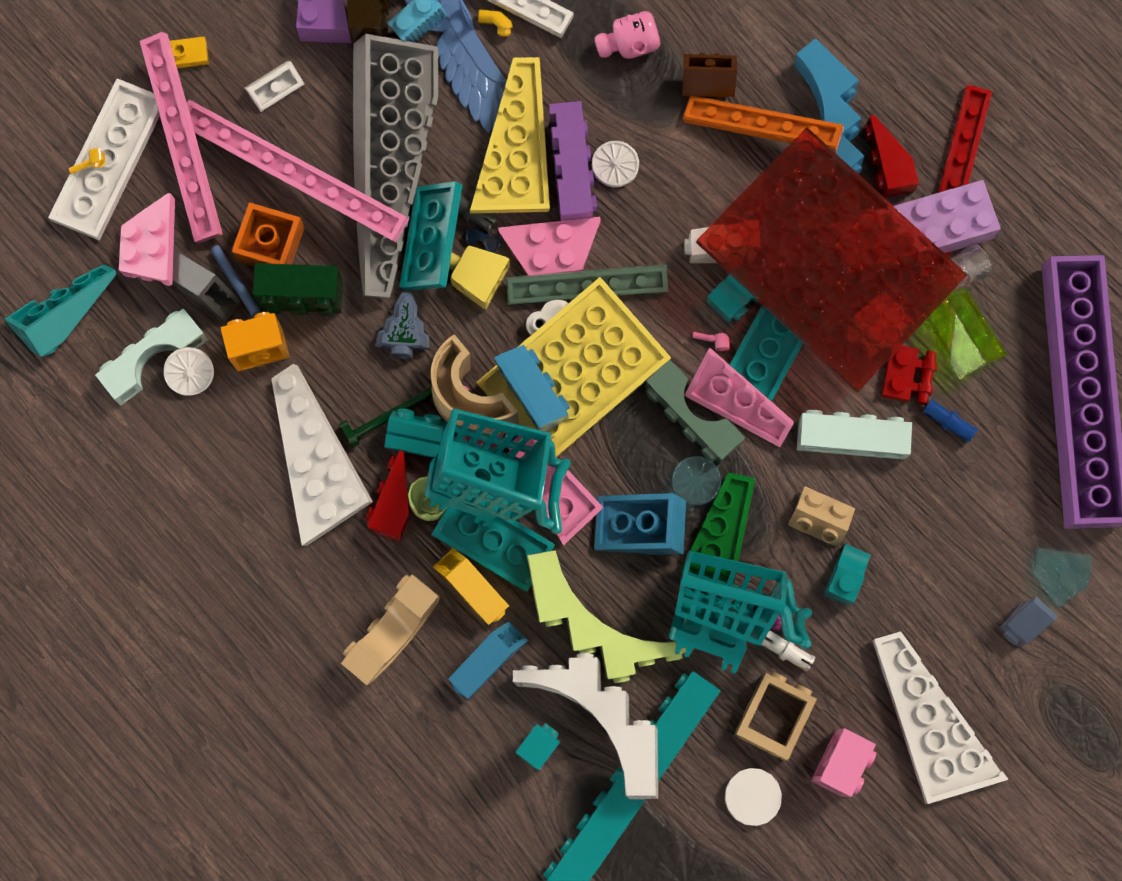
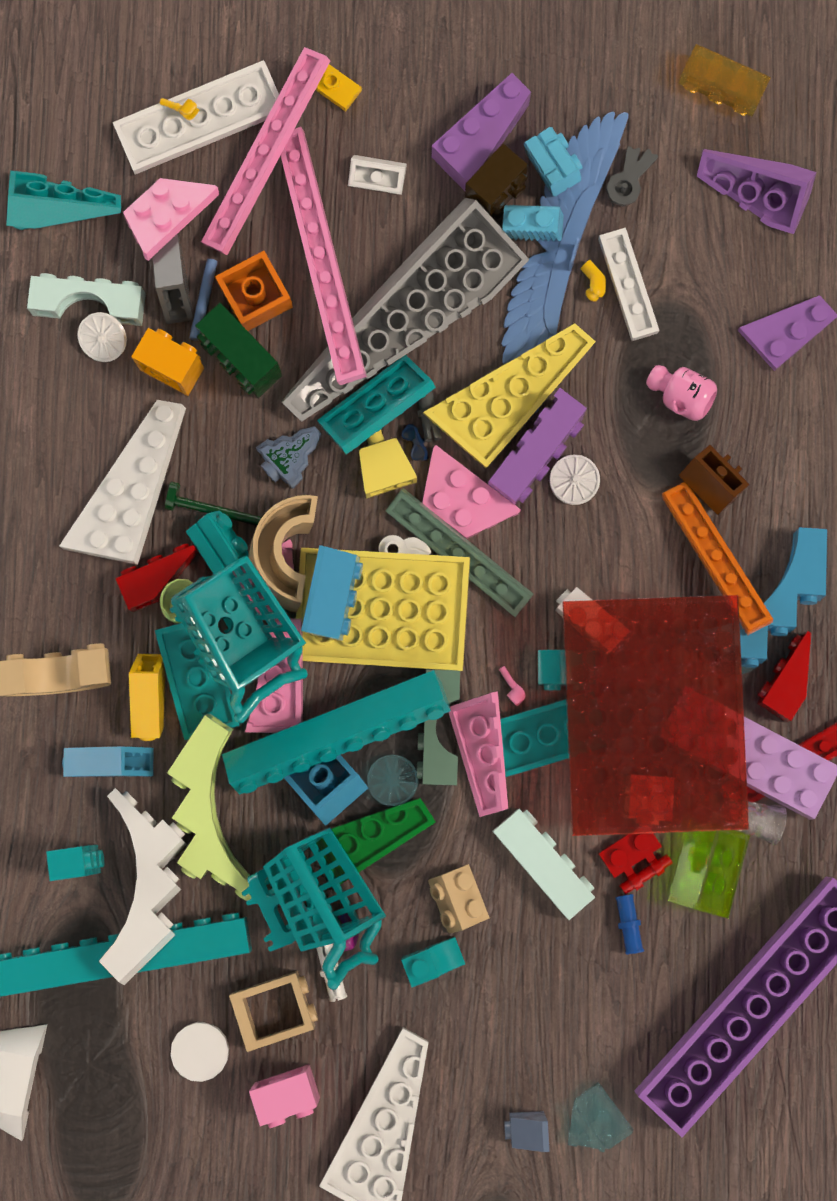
camera: 50 degrees right, 5 degrees up
none -> teal brick [222,670,451,795]

